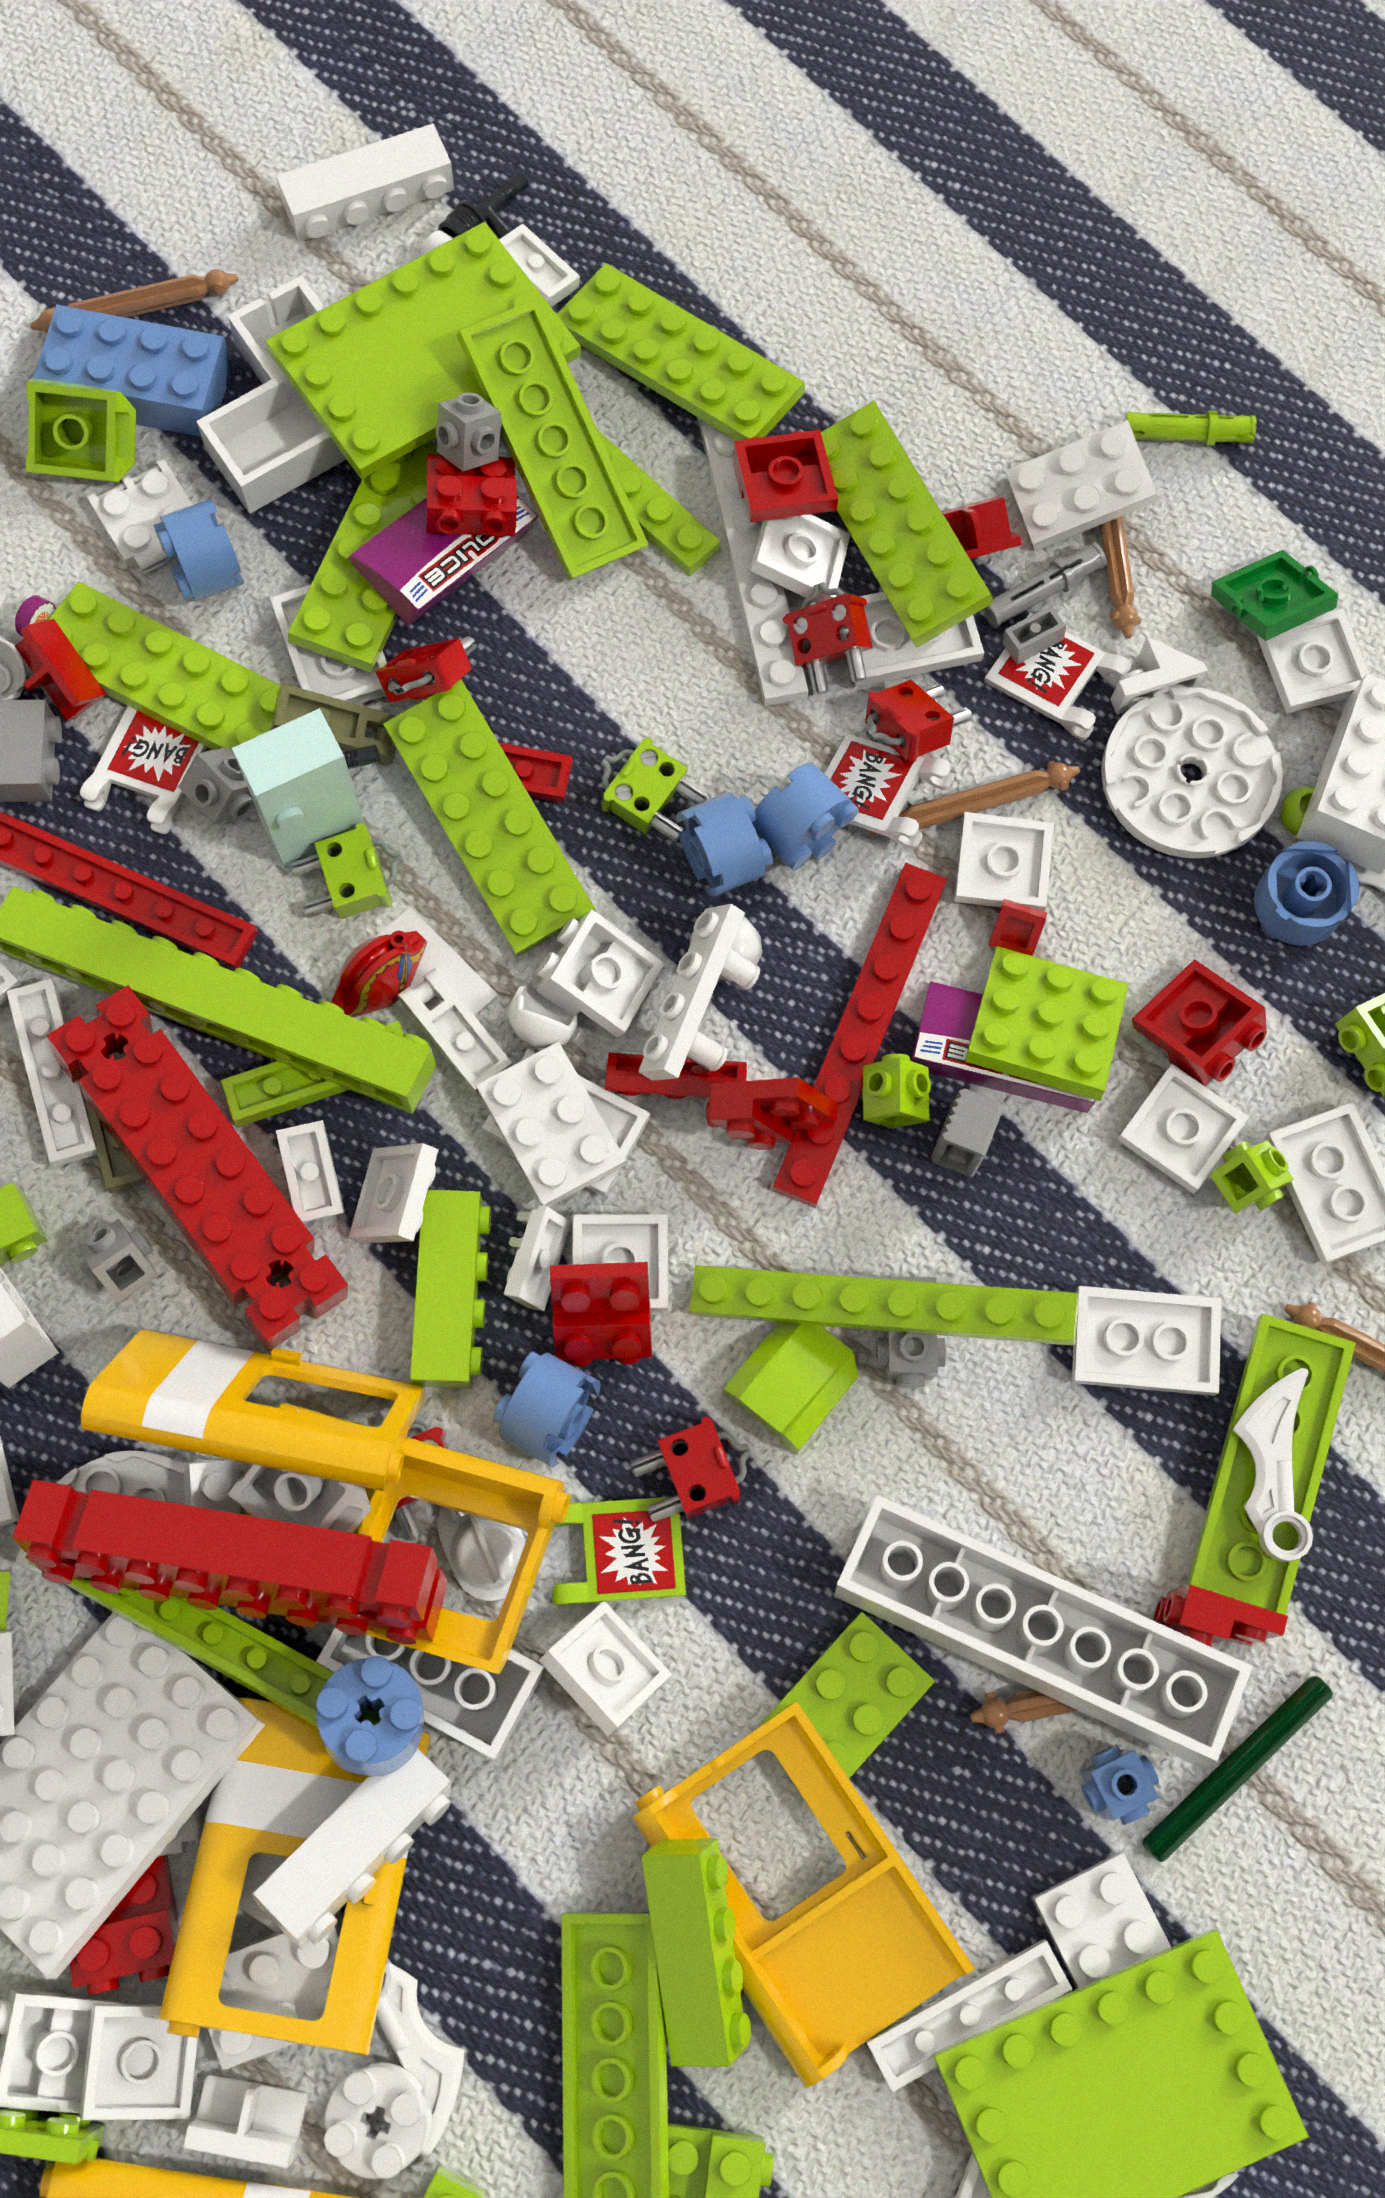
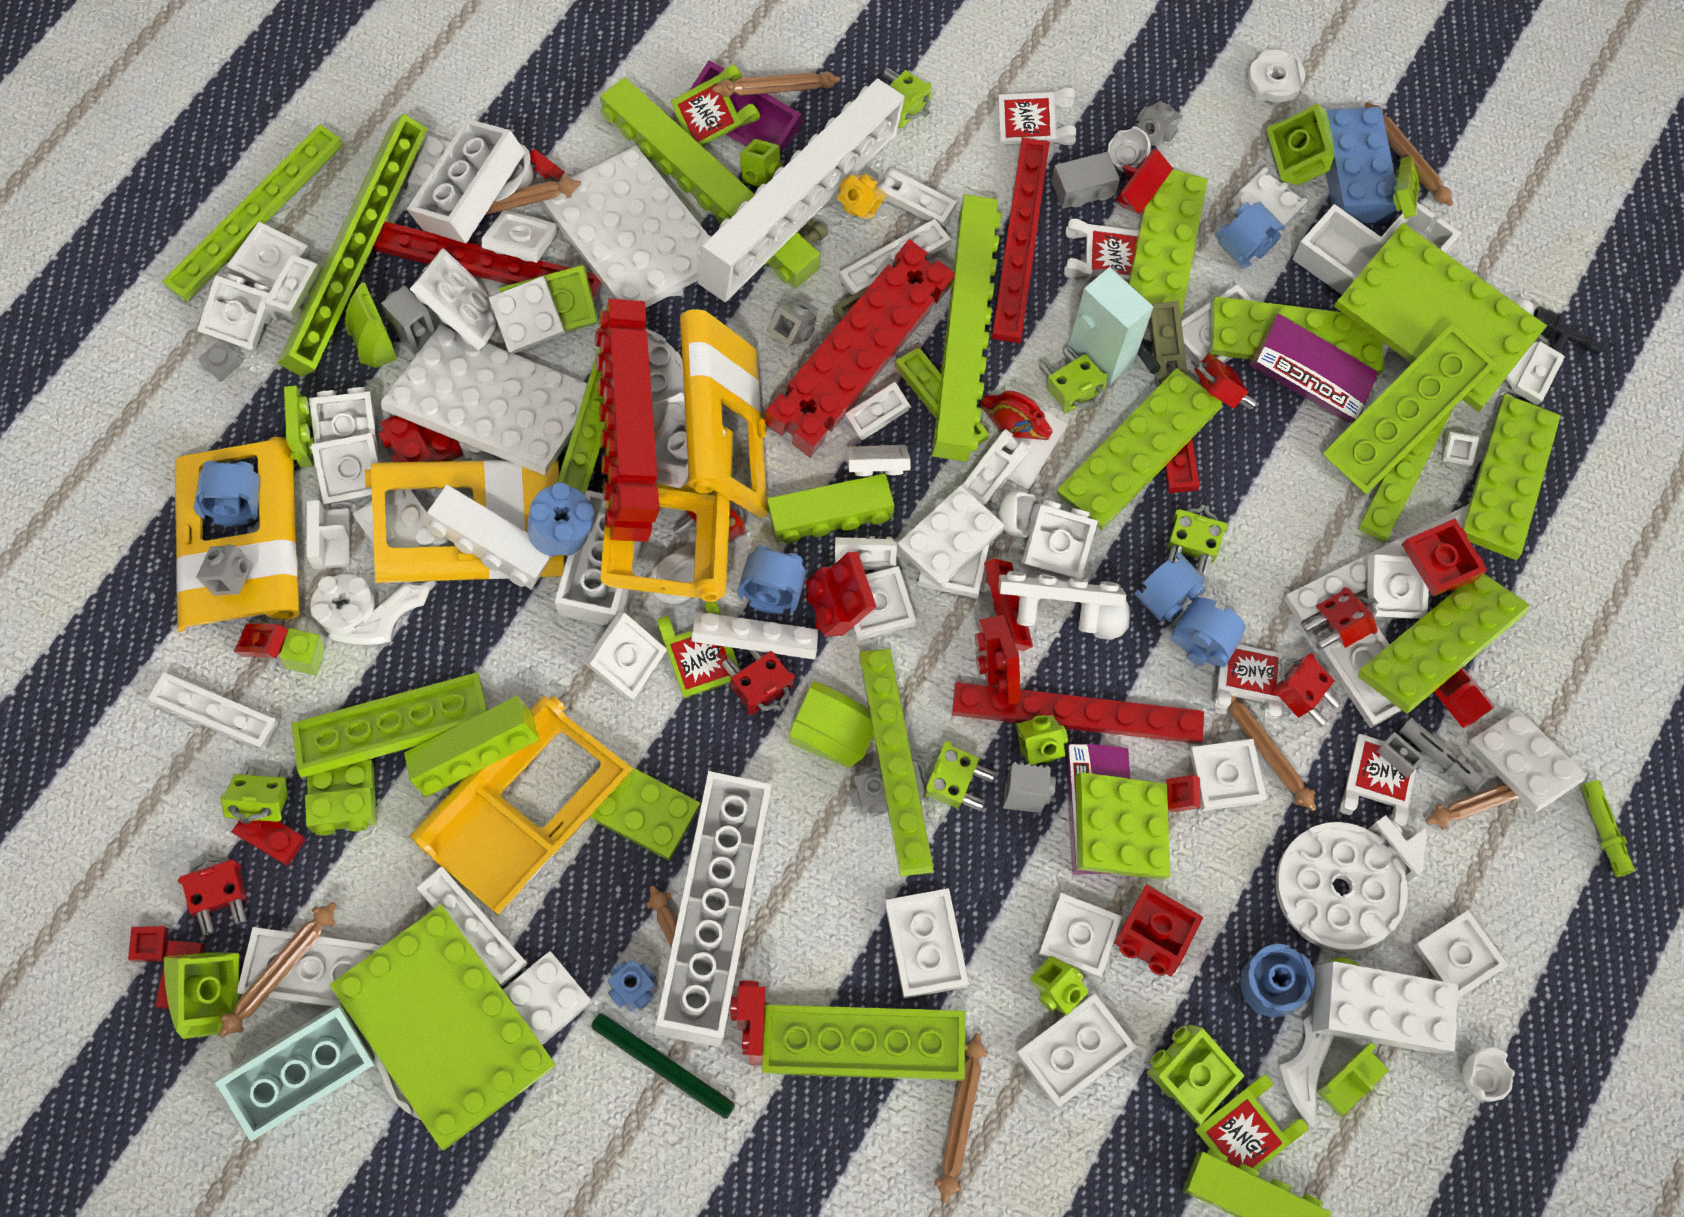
camera: 75 degrees right, 5 degrees down
magenta tile [15,595,56,637] -> none
white brick [276,124,454,242] -> none
red plate [426,454,517,537] -> none
light grey brick [436,393,502,471] -> none
green plate [1211,550,1338,641] -> none
white piece [1232,1368,1313,1562] -> none
none -> white plate [691,611,818,659]
none -> lime piece [917,741,996,811]
none -> lime plate [1393,155,1420,219]
none -> white slope [1442,431,1479,466]

